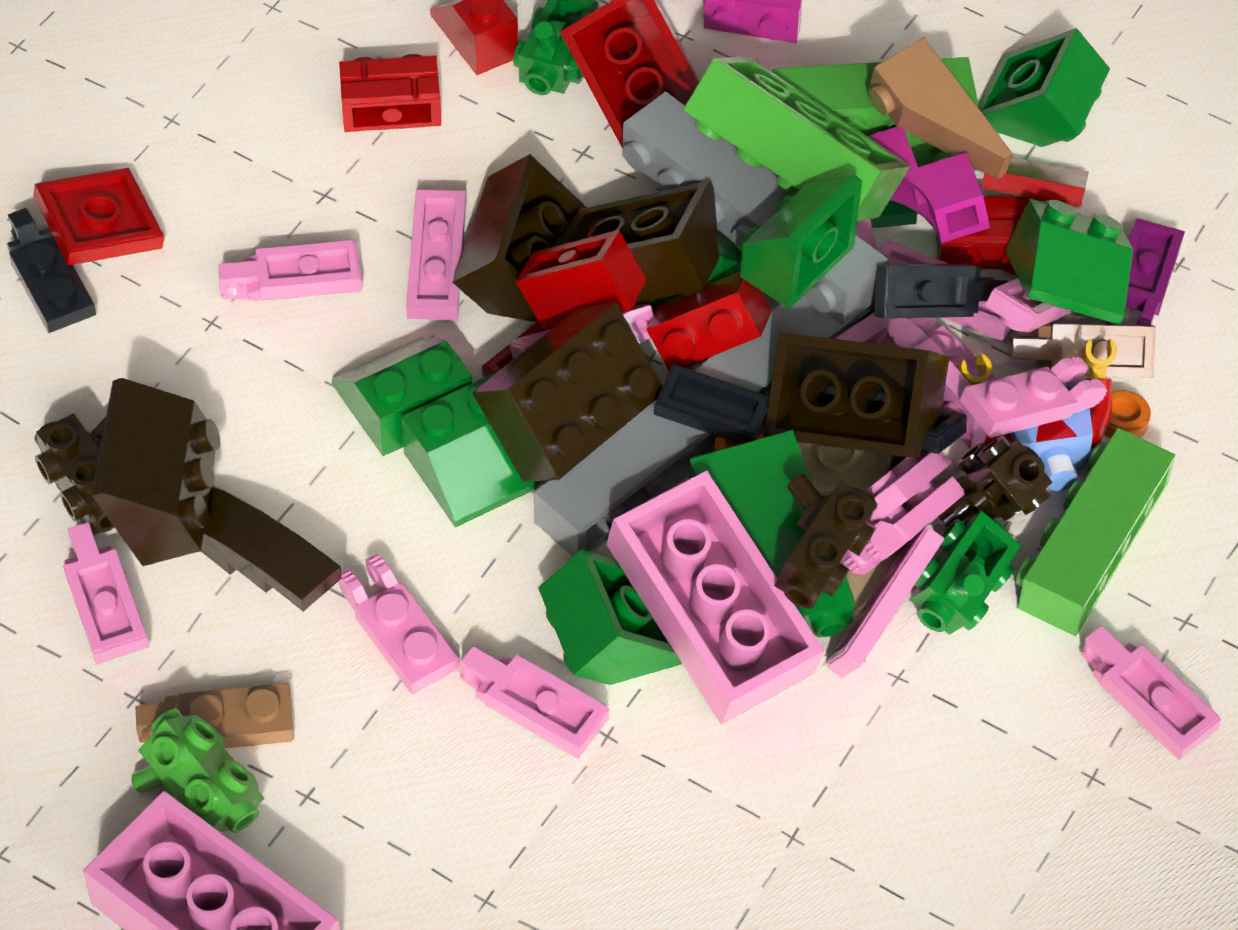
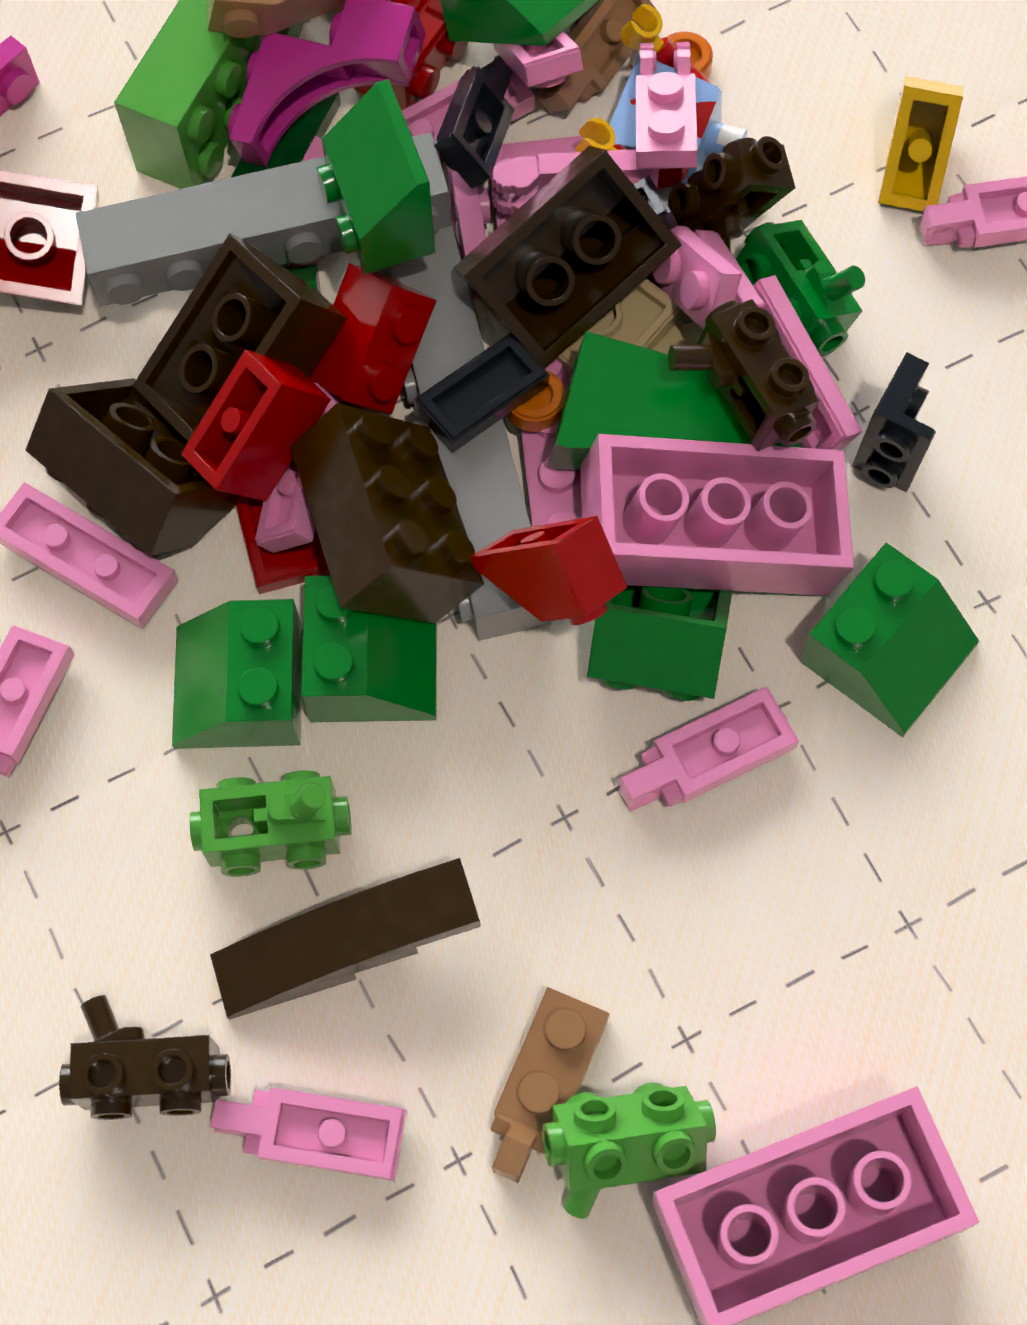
camera: 55 degrees left, 15 degrees up
dark brown slope [92,378,220,566] -> none
bright pink hinge [337,554,459,694] -> none
bright green brick [683,56,911,222] -> none
bright green brick [1016,428,1176,636] -> none
none -> bright green brick [189,770,352,877]
none -> red slope [470,516,627,625]
none -> green slope [801,542,979,738]
none -> black bracket [852,352,936,492]
none -> yellow slope [878,76,963,212]

